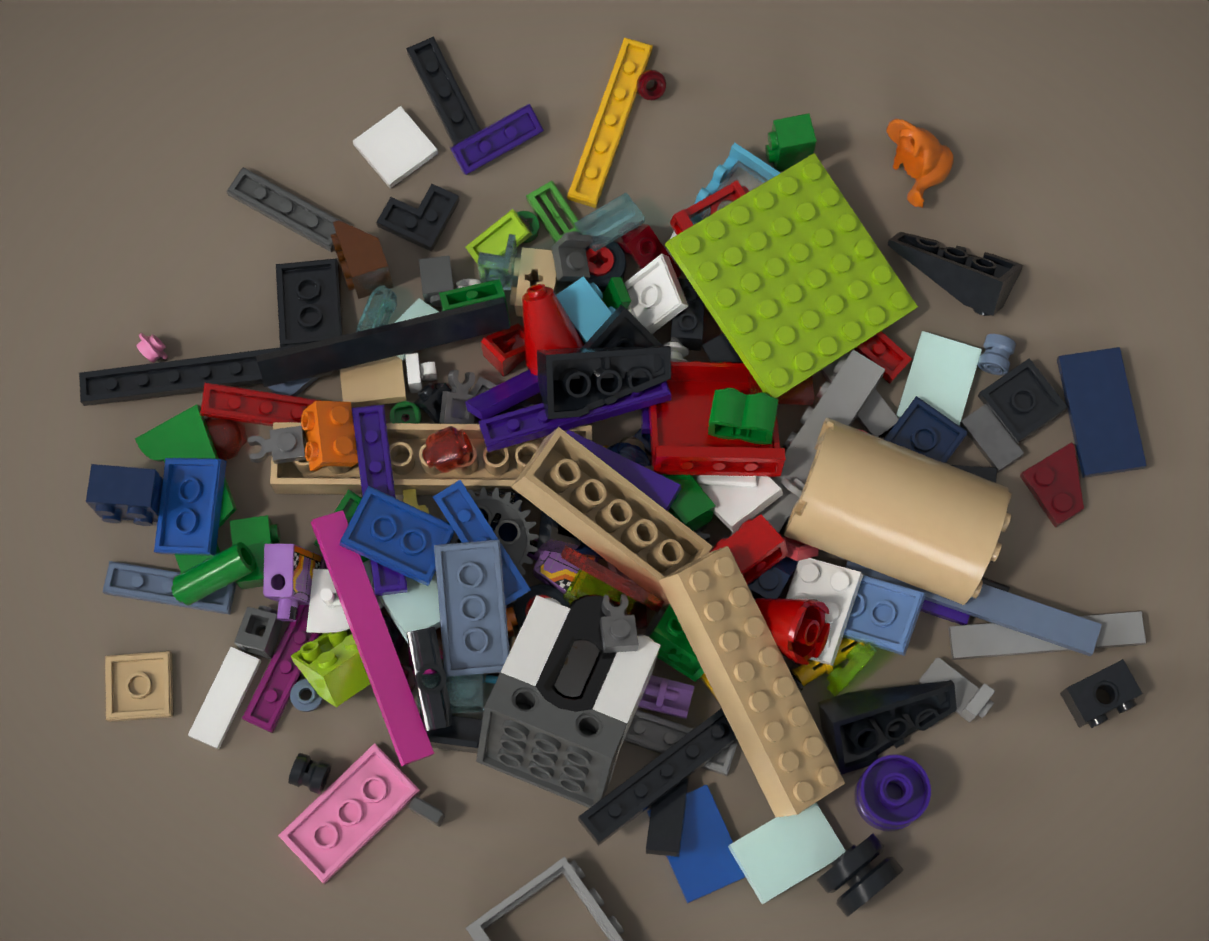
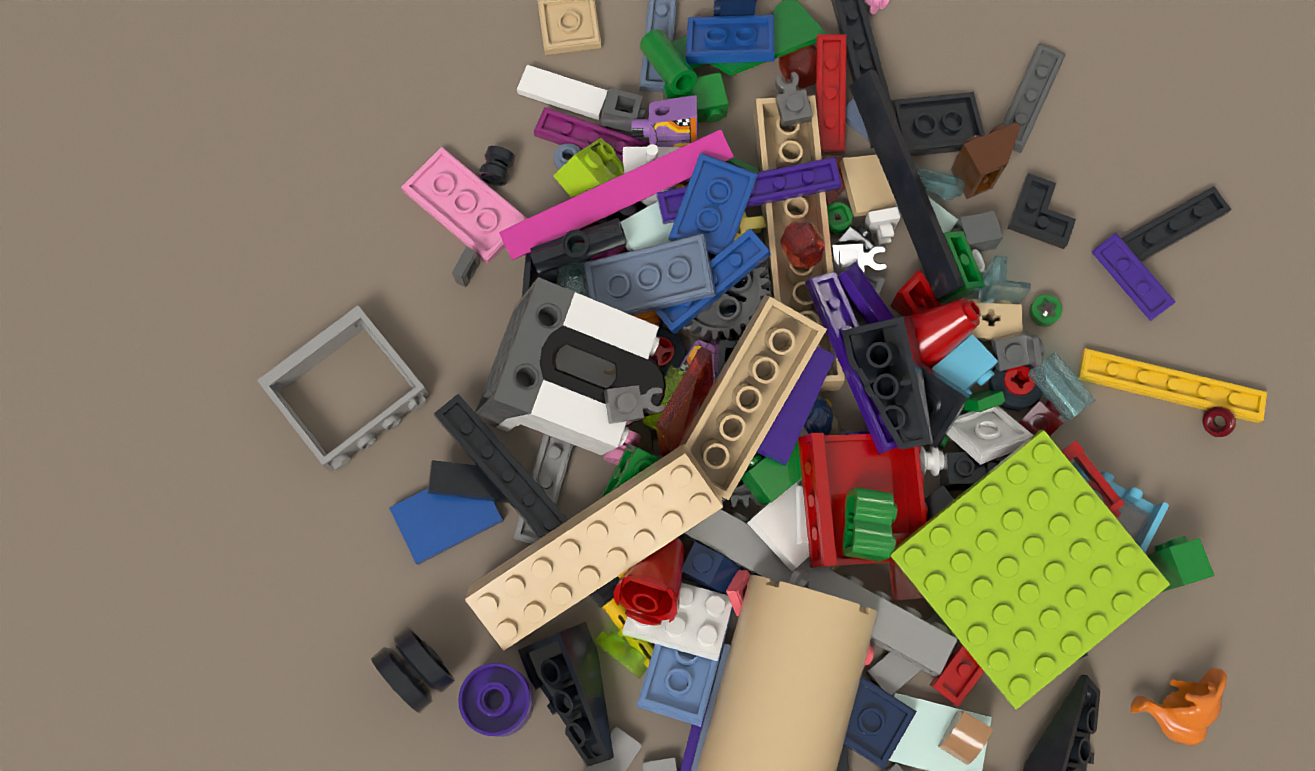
camera: 85 degrees right, 0 degrees up
orange bracket [301,401,358,471] -> none
white tile [353,106,438,189] -> none
lime tile [465,209,533,272] -> none
bright green tile [526,181,584,243] -> none
medium lavender hips [638,675,694,719] -> none
red brick [710,514,789,585] -> none
light aqua tile [728,803,846,904] -> none
none -> medium nougat brick [938,711,994,765]

